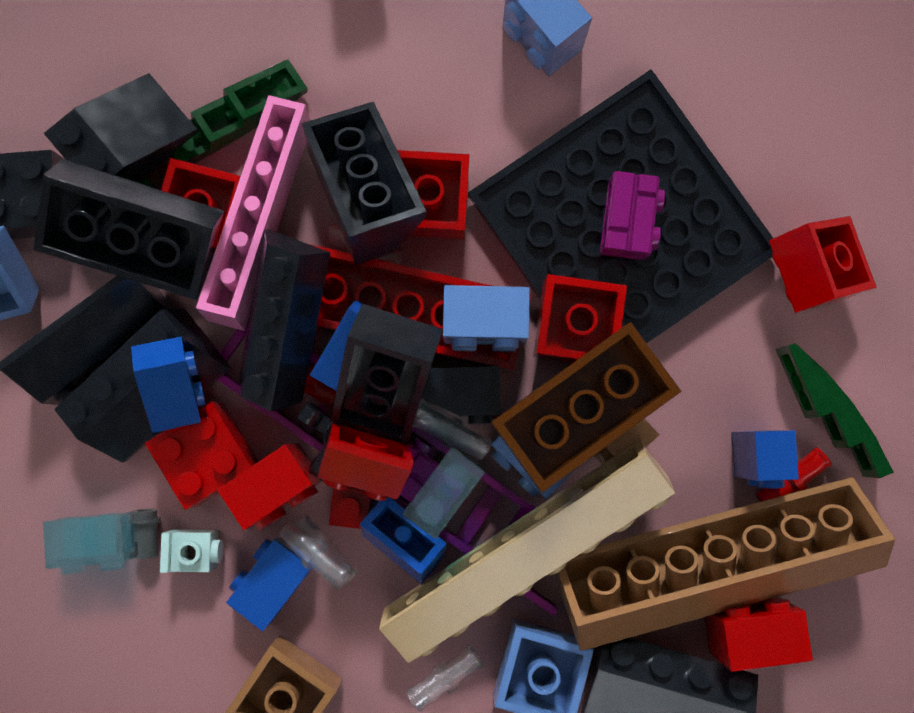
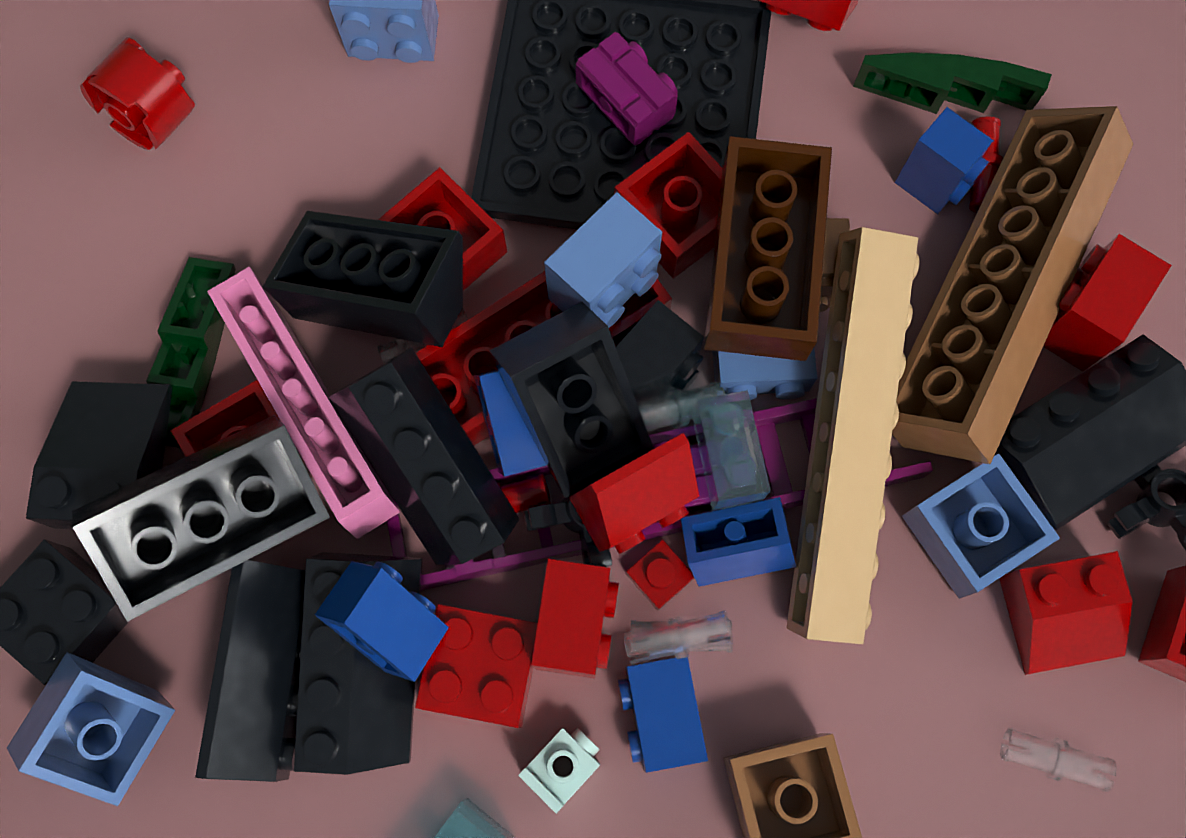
camera: 50 degrees left, 10 degrees down
dark grey pin [129,508,161,559] -> none
clear pin [407,645,484,712] -> none

